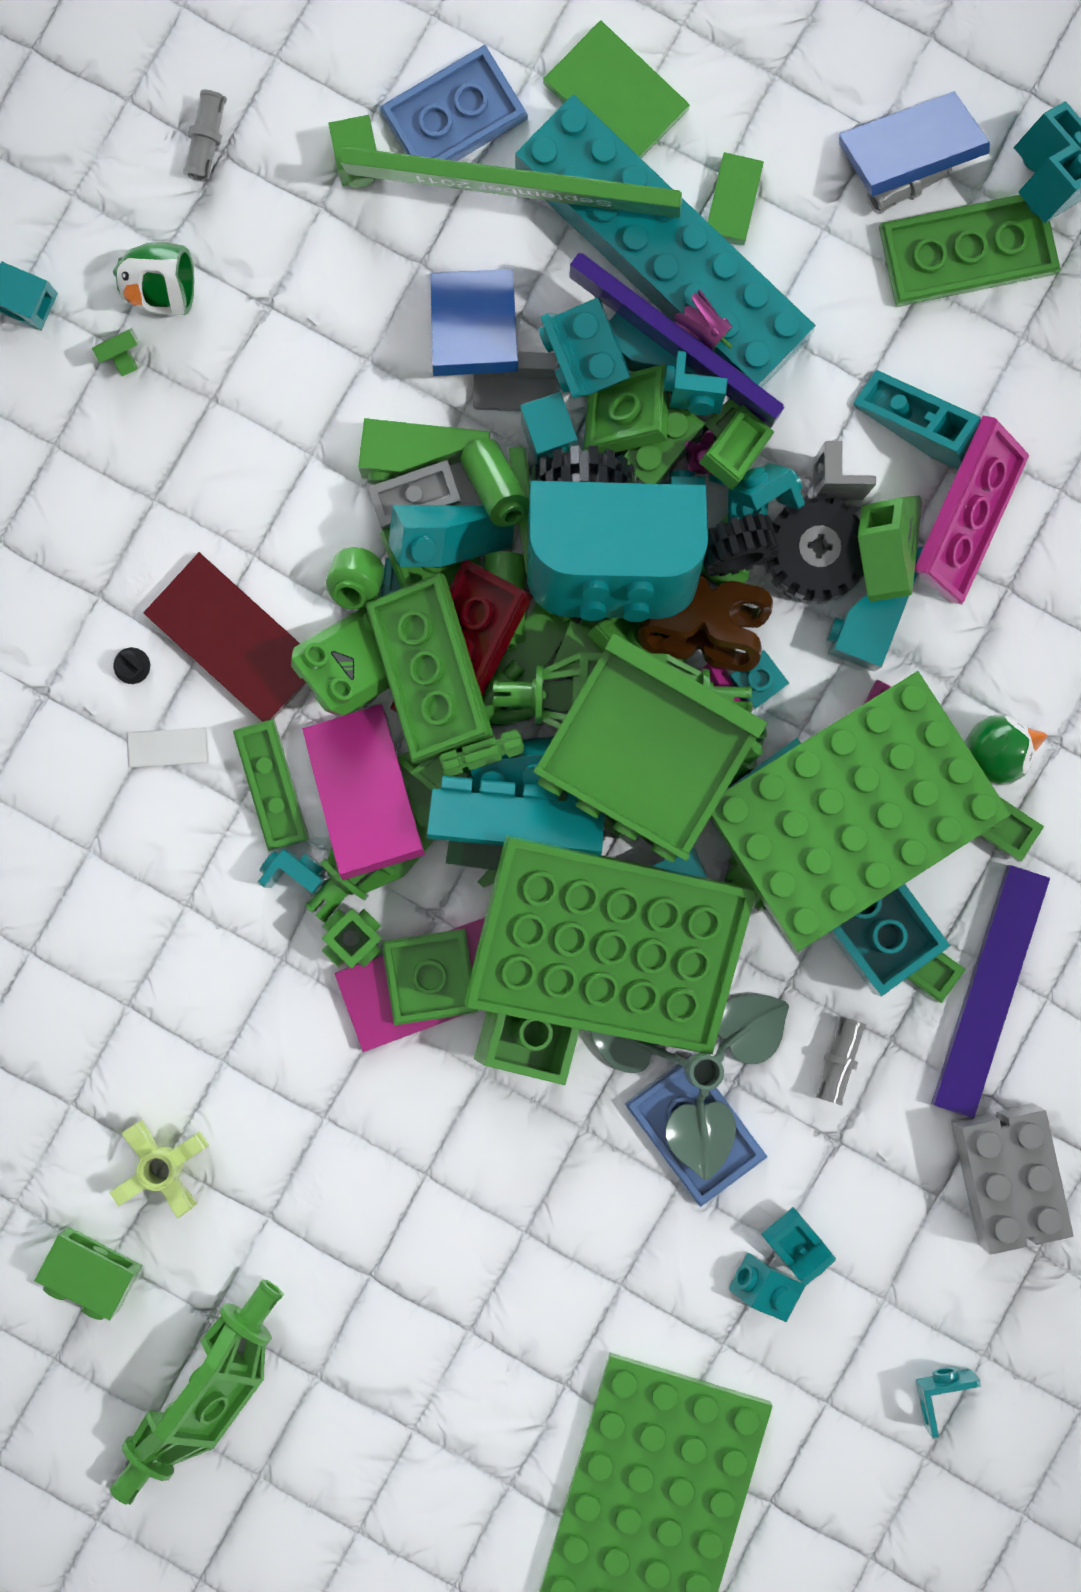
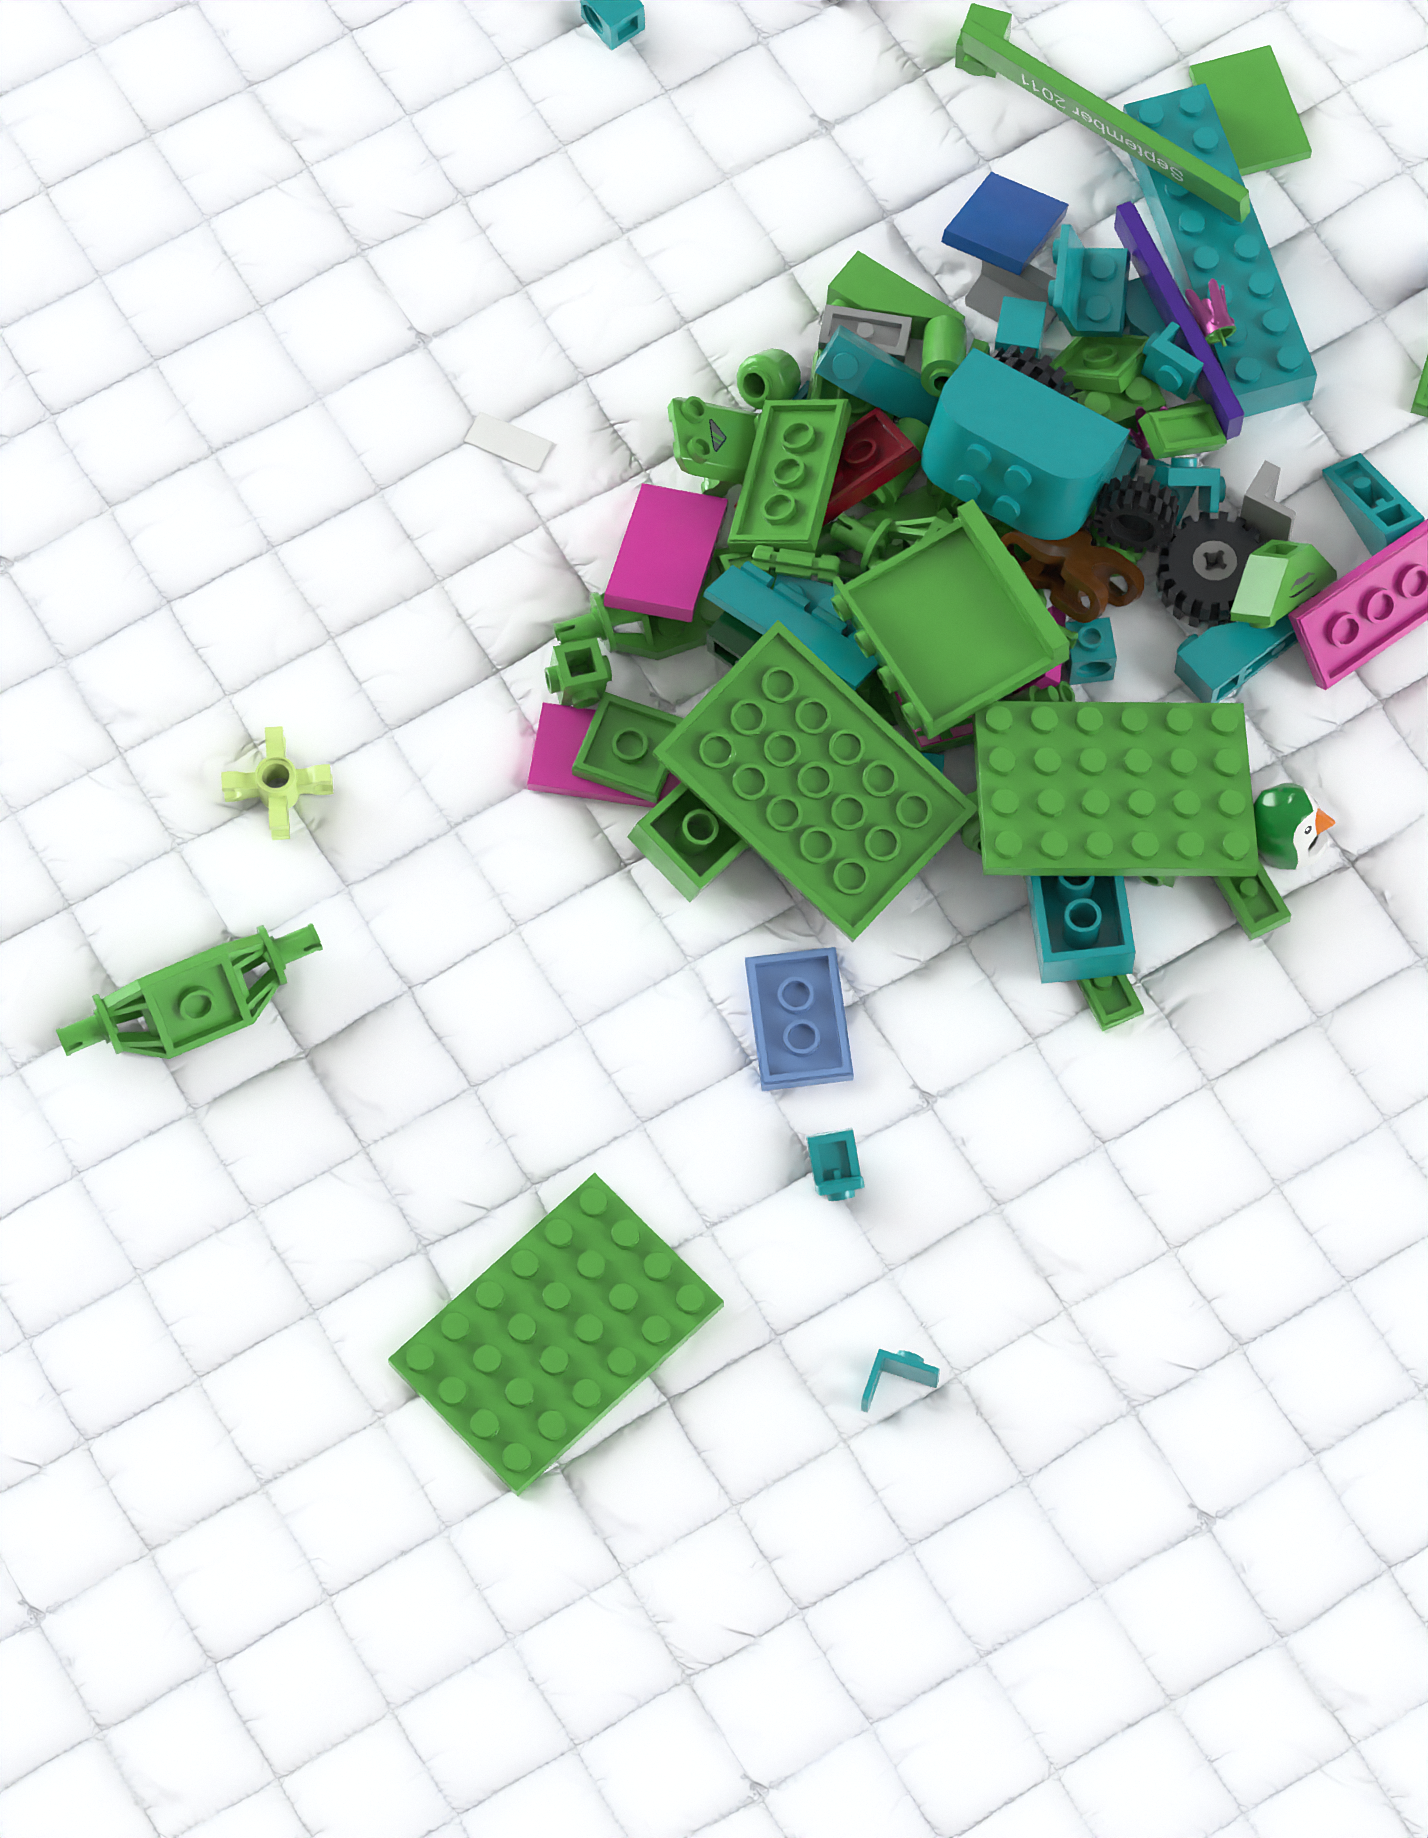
camera: 25 degrees right, 20 degrees down
bright green brick [34,1227,143,1321] -> none
bright green tile [92,328,140,377] -> none
piece [113,242,195,315] -> none
black piece [113,647,151,684] -> none
dark red tile [143,552,306,722] -> none
bright green tile [233,719,310,851] -> none
teal bracket [257,849,328,894] -> none
medium blue tile [379,44,528,161] -> none
sand green plant [590,994,789,1180] -> none
bright green tile [708,152,764,245] -> none
teal bracket [729,1253,806,1322] -> none
light grey pin [816,1016,866,1106] -> none
dark purple tile [931,865,1050,1118] -> none
light grey piece [951,1103,1074,1255] -> none

